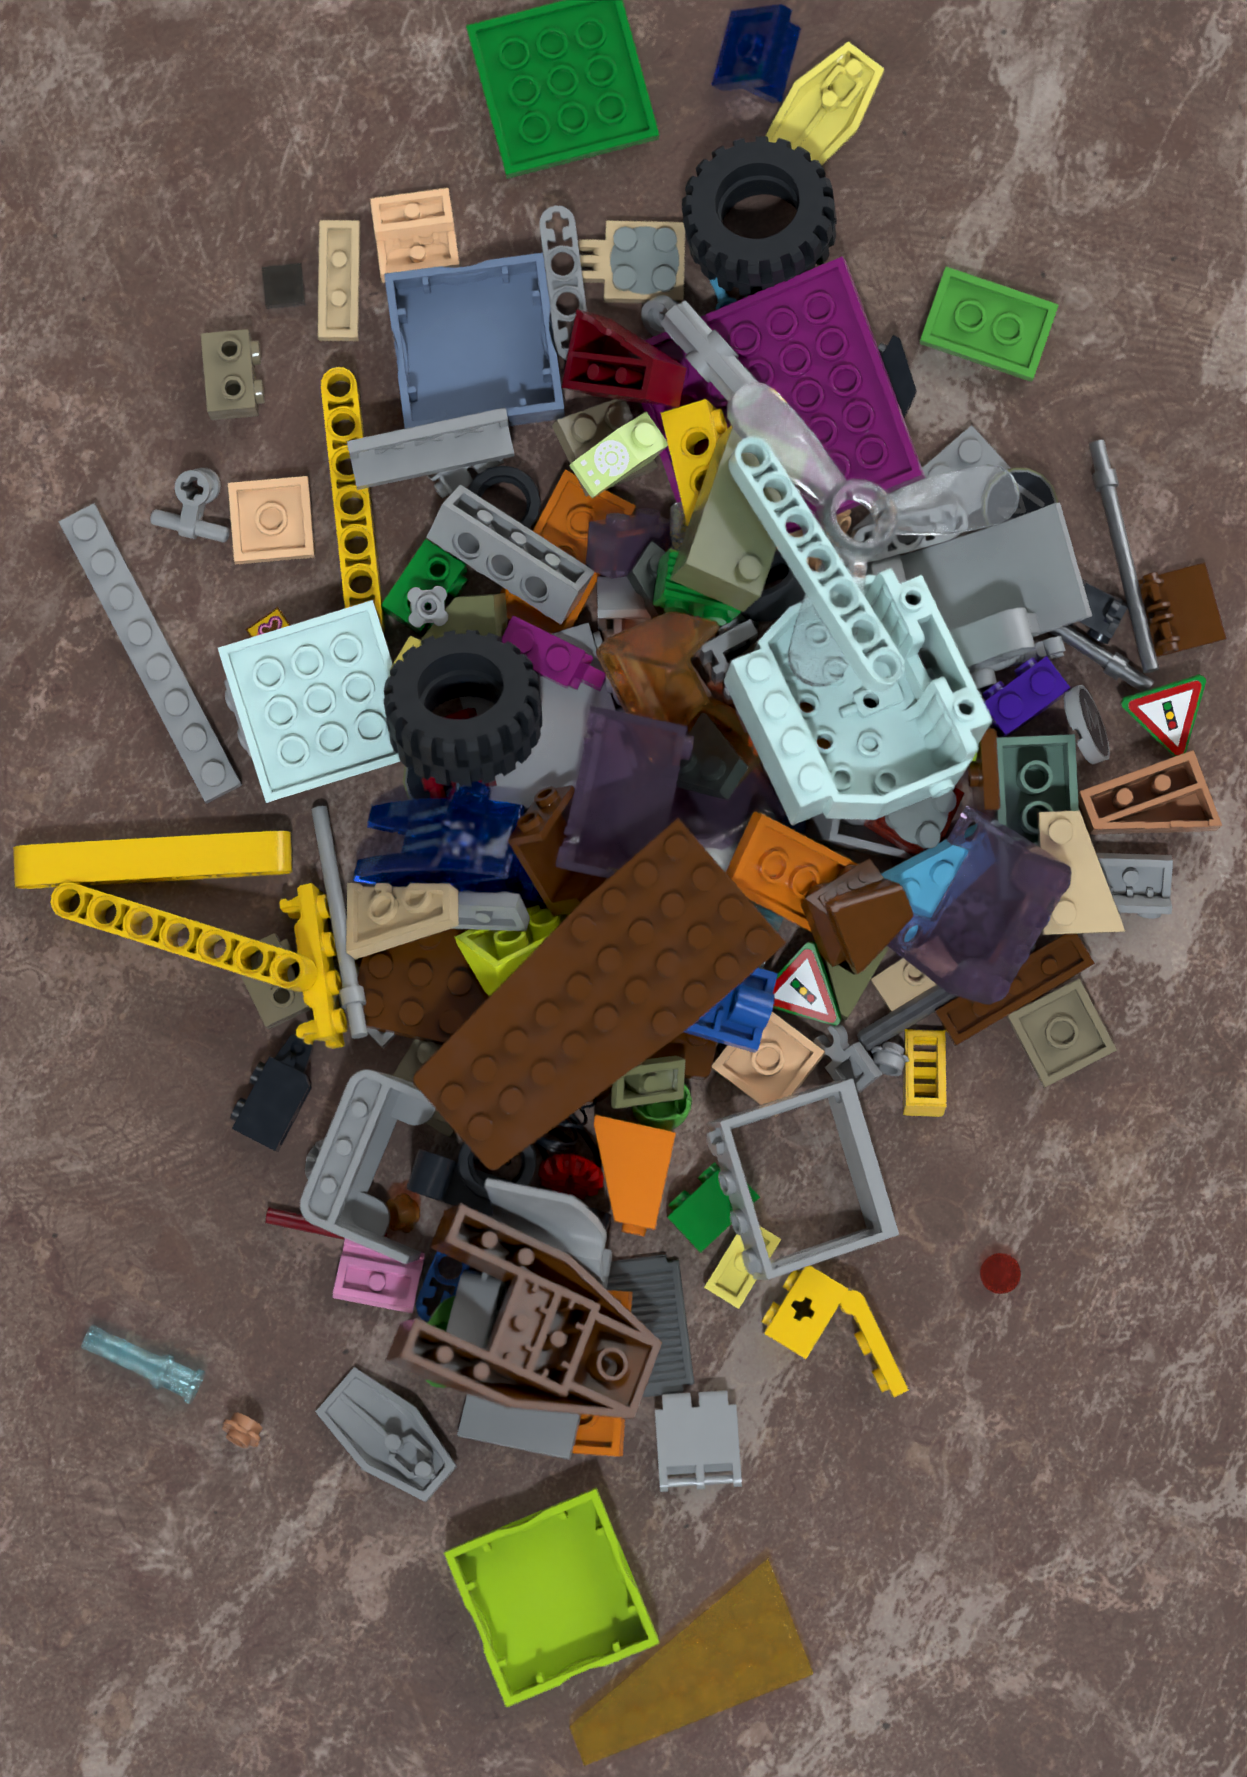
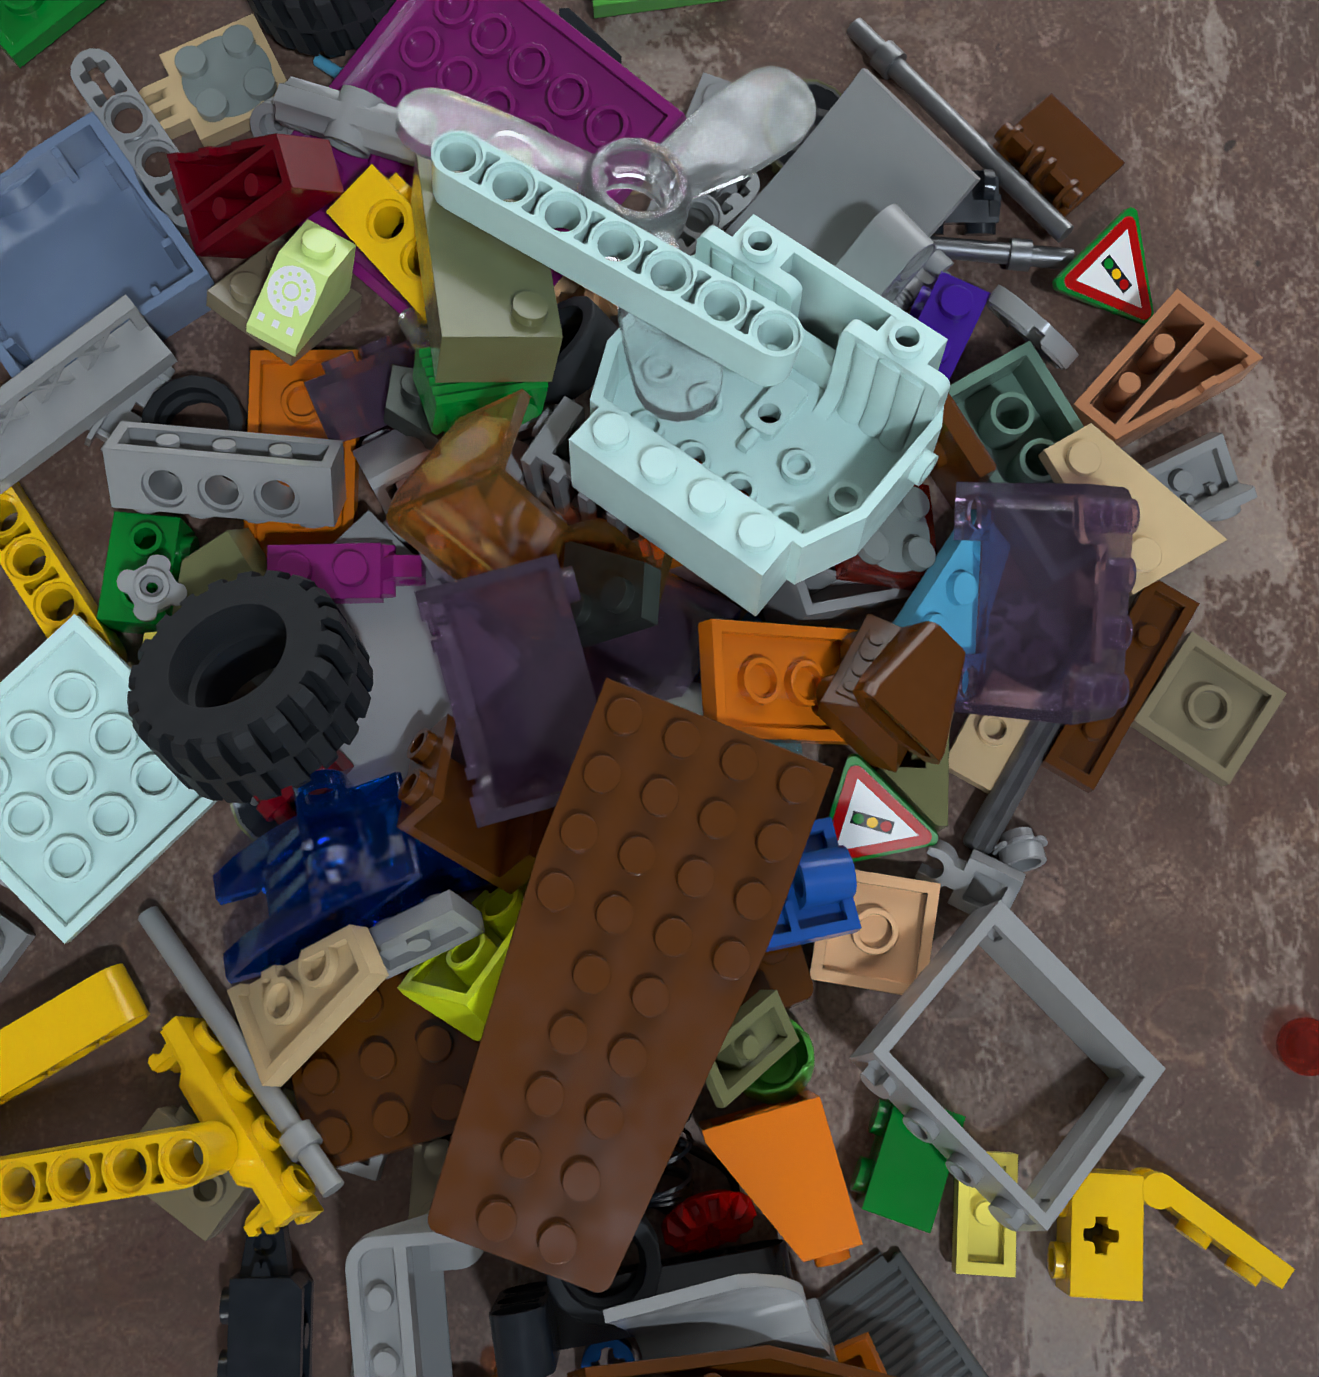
camera: 30 degrees left, 5 degrees down
yellow slope [903,1029,946,1117] -> none

